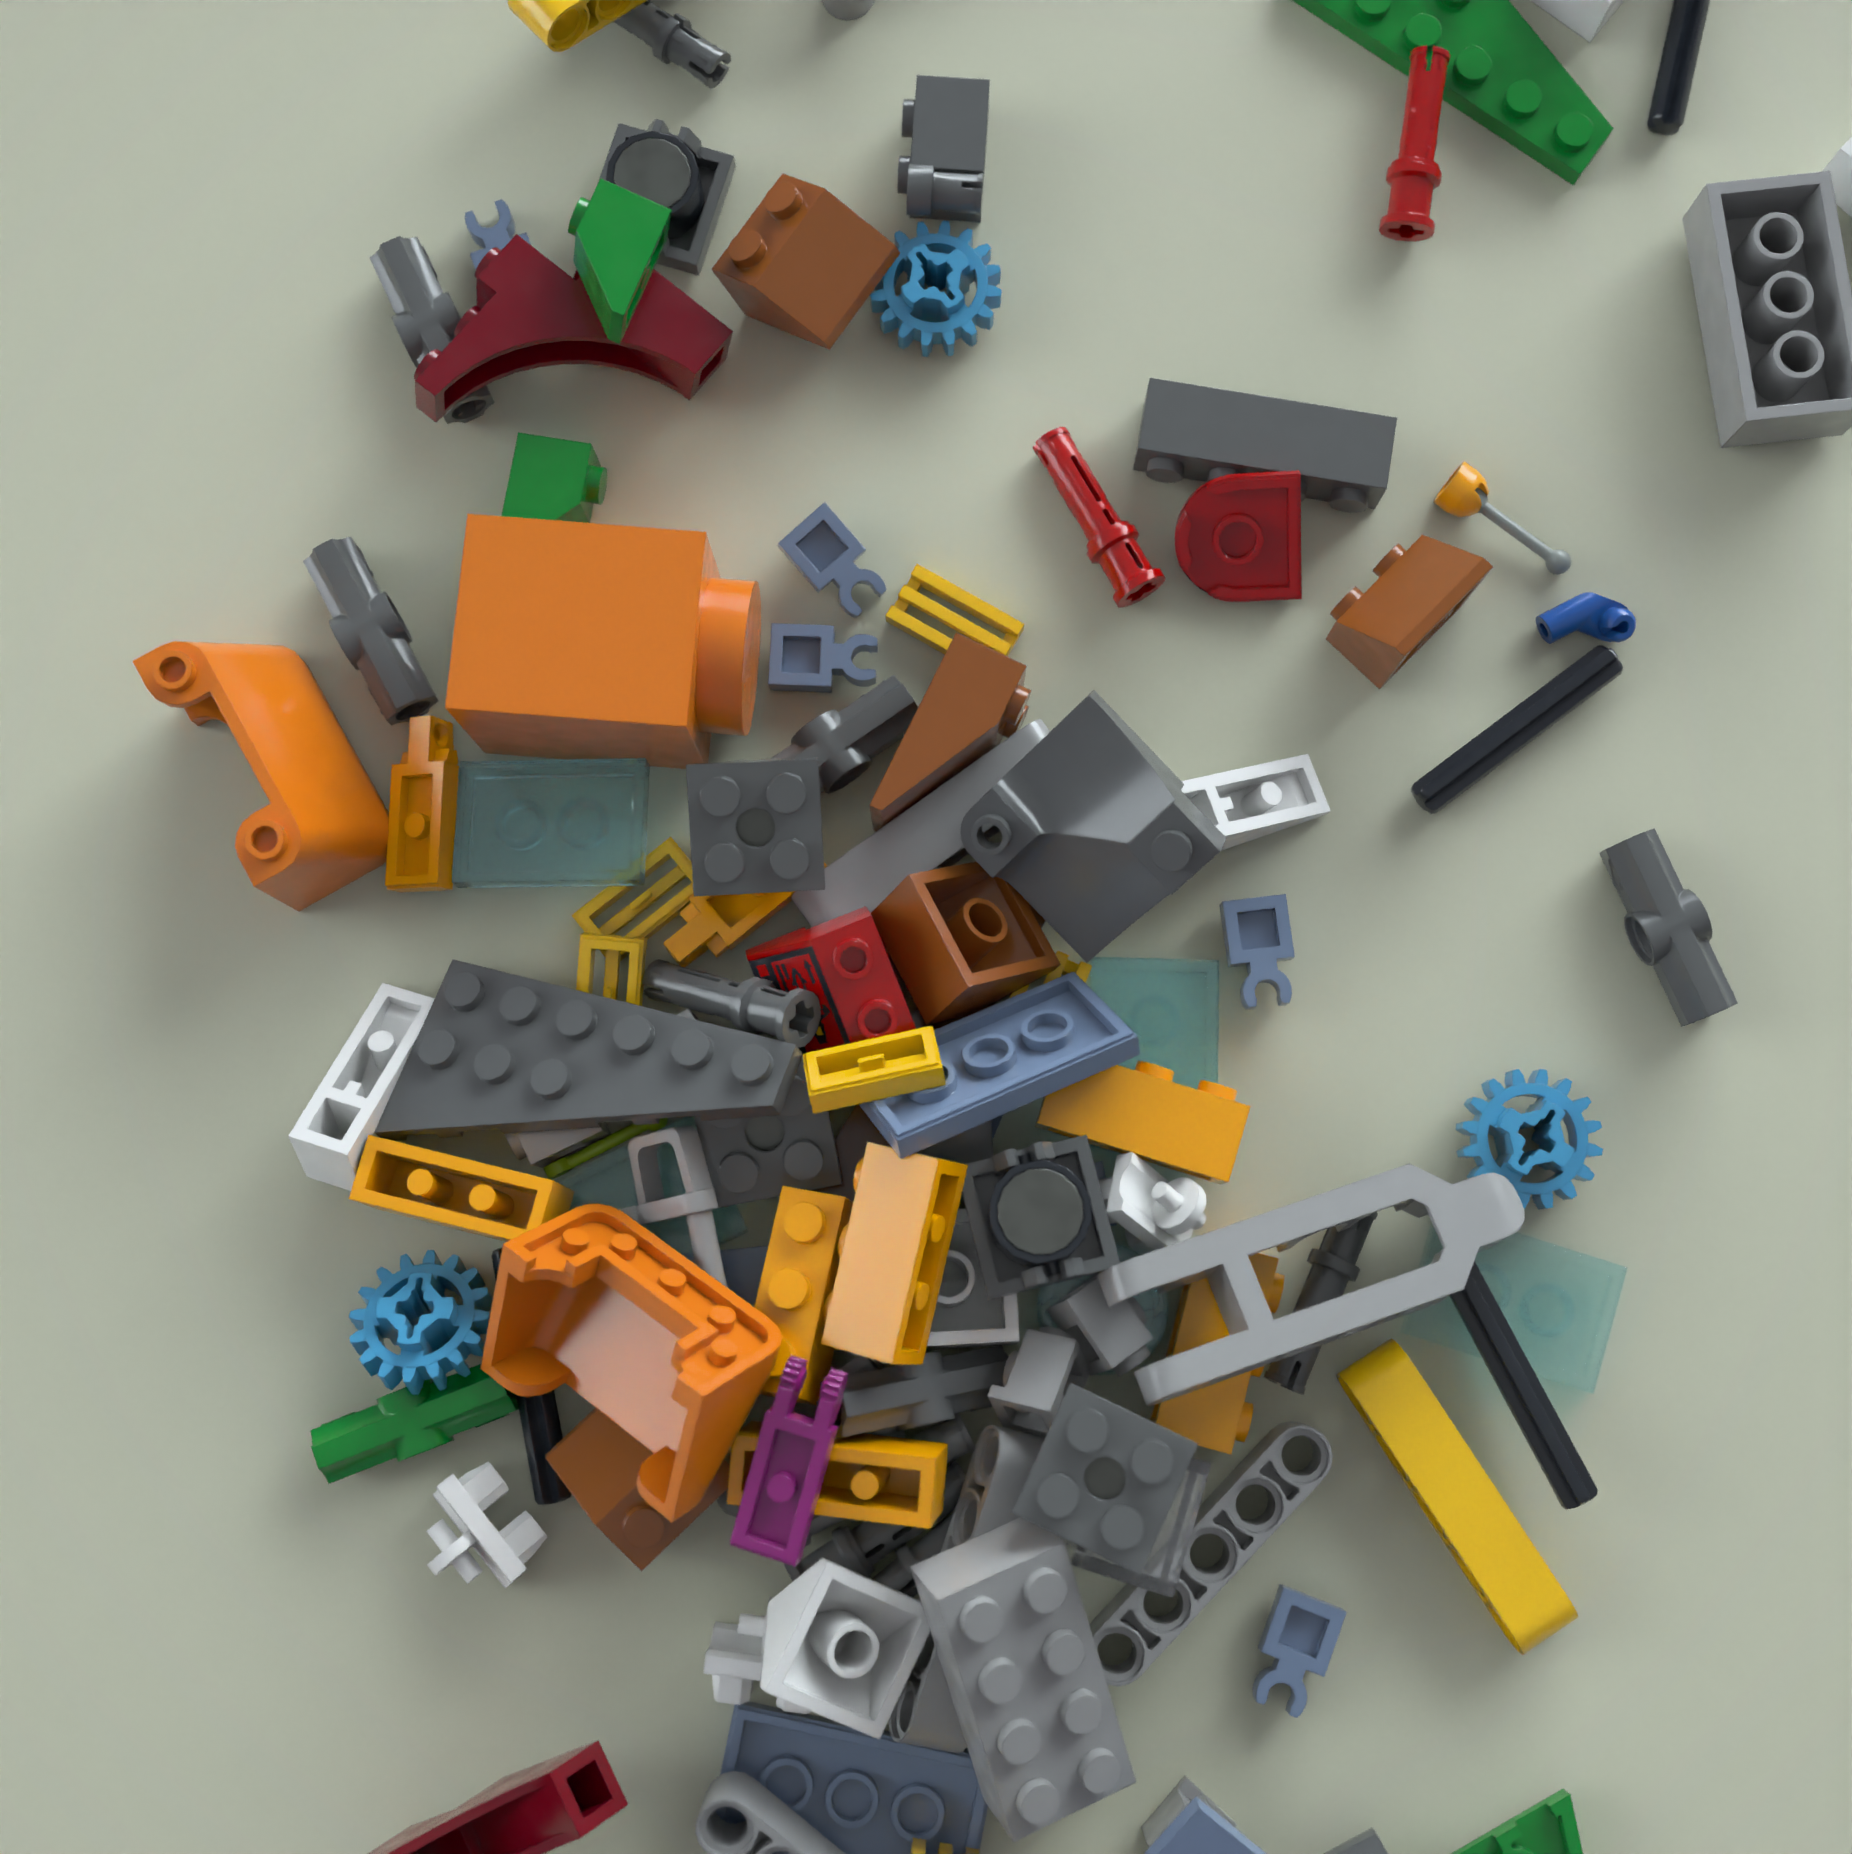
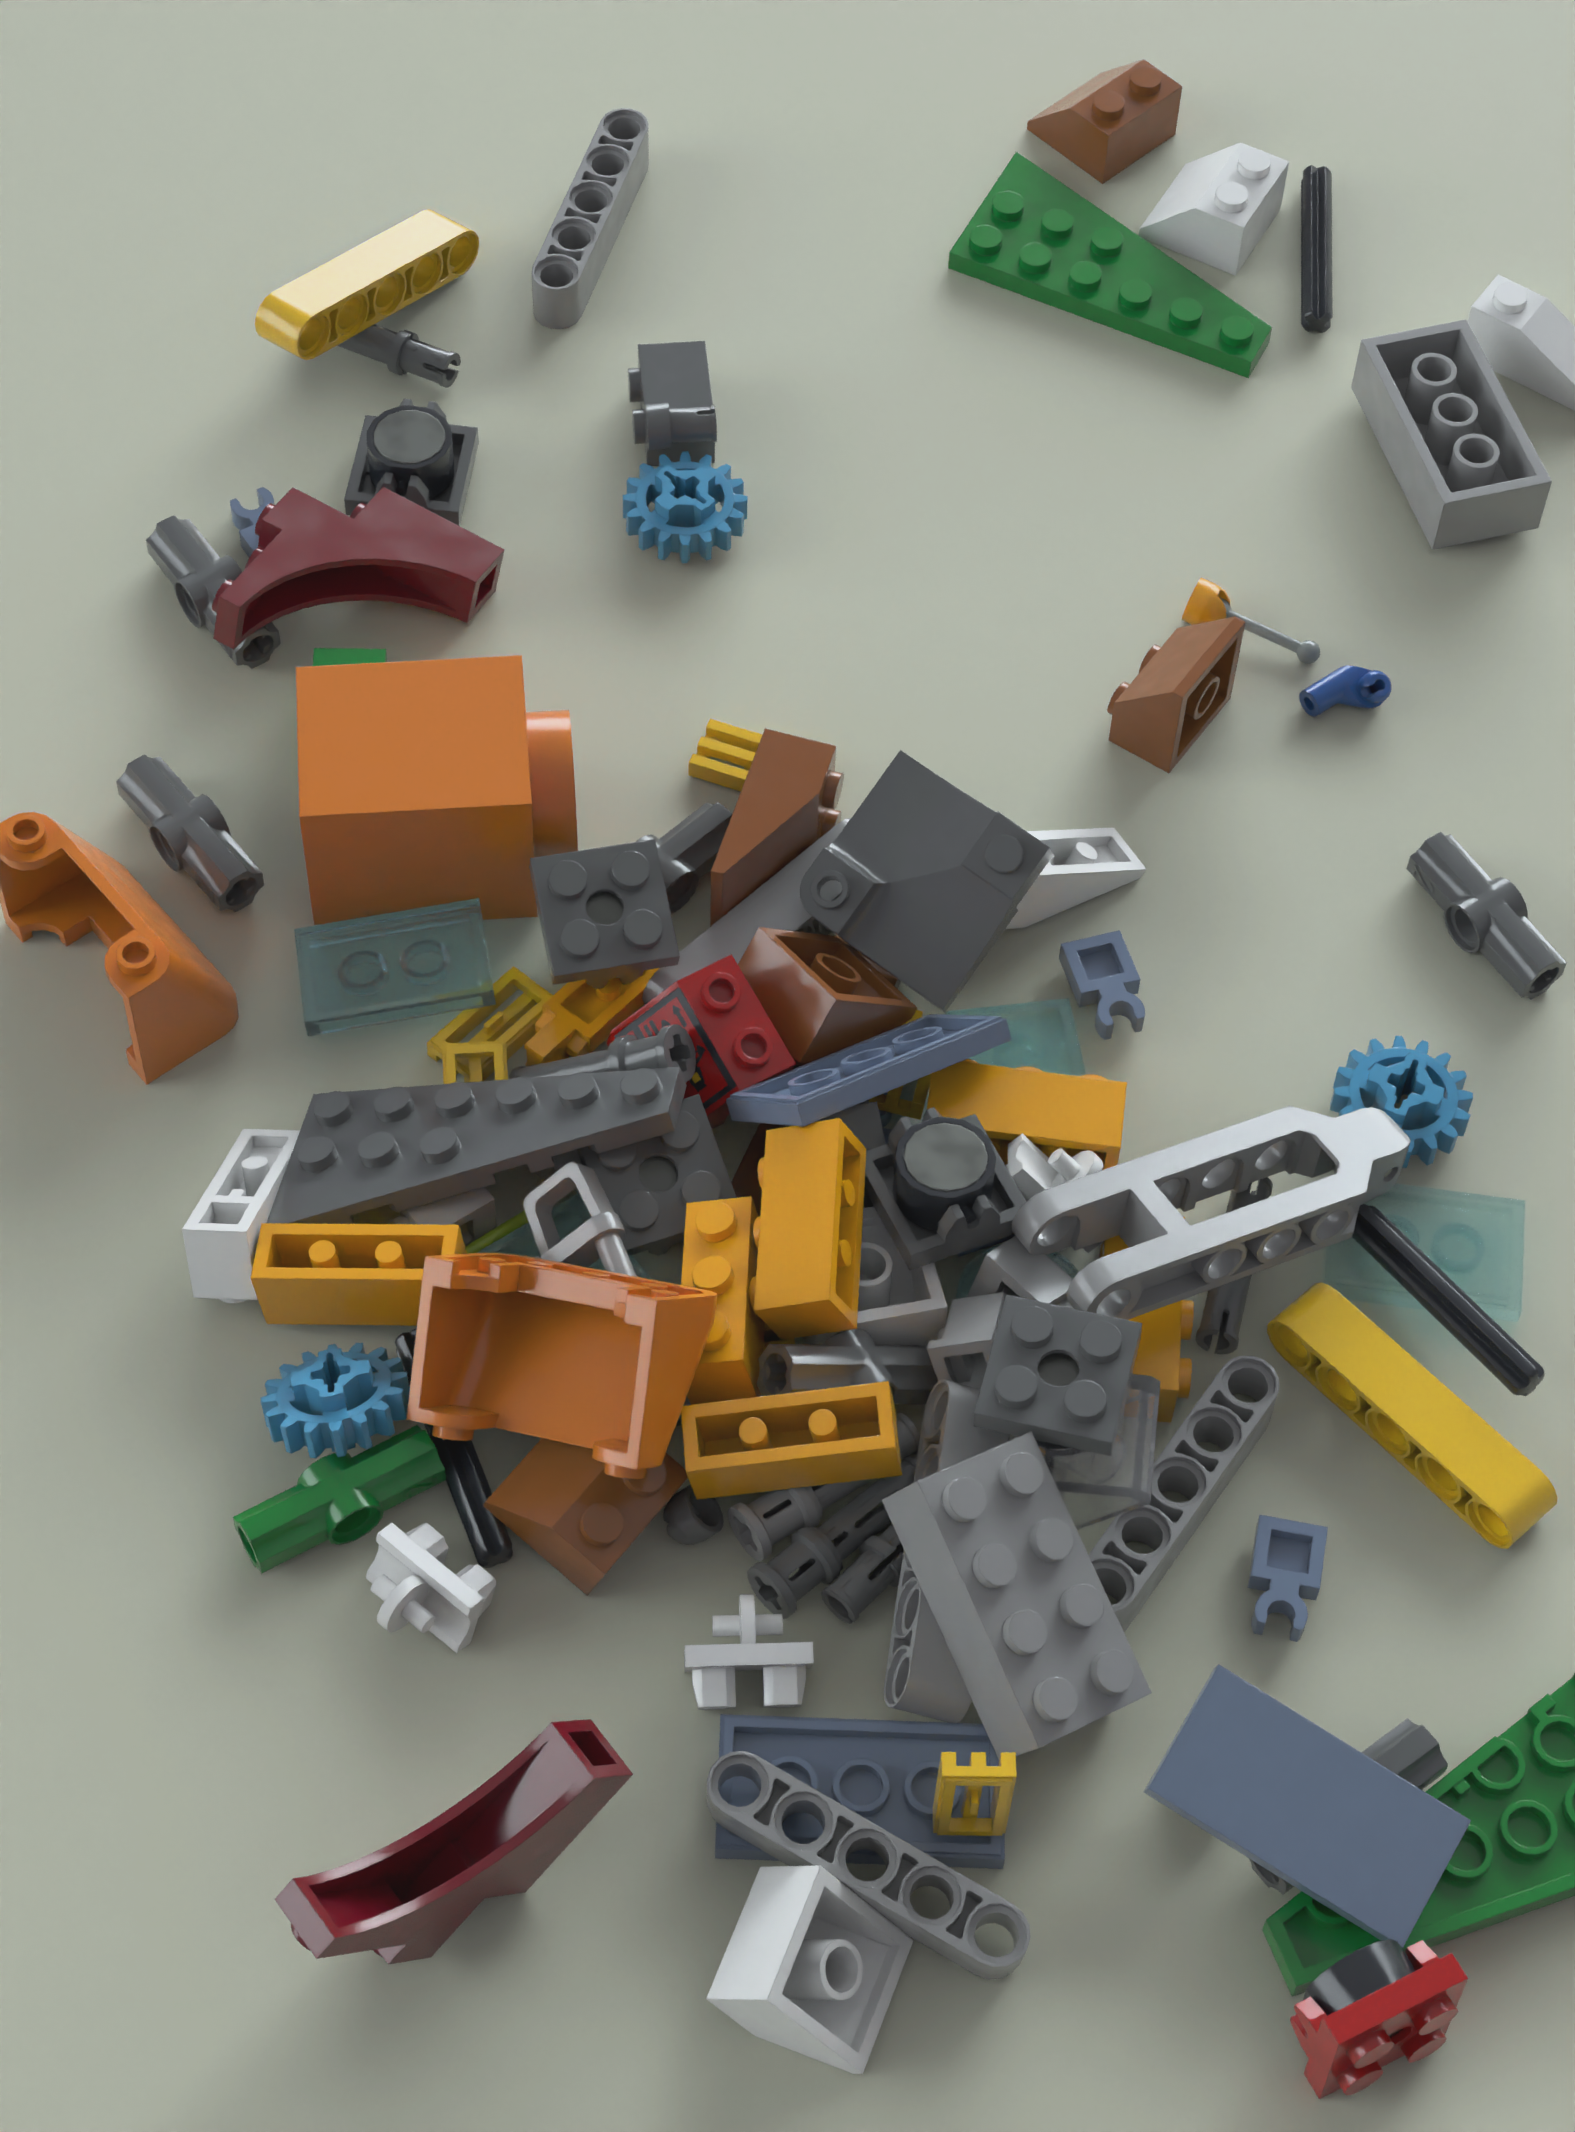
camera: 15 degrees left, 25 degrees down
light orange hinge [385,715,459,893] -> none
green slope [568,178,672,344] -> none
dark orange slope [711,173,900,350] -> none
magenta hinge [730,1355,848,1567] -> none
white slope [760,1558,930,1739] -> none
sand blue plate [768,623,878,693] -> none
sand blue plate [777,502,886,618] -> none
yellow tile [802,1026,946,1114] -> none
red pin [1032,426,1166,608] -> none
dark grey brick [1133,378,1397,513] -> none
red tile [1174,470,1302,602] -> none
red pin [1379,46,1450,242] -> none
black axle [1411,645,1623,814] -> none

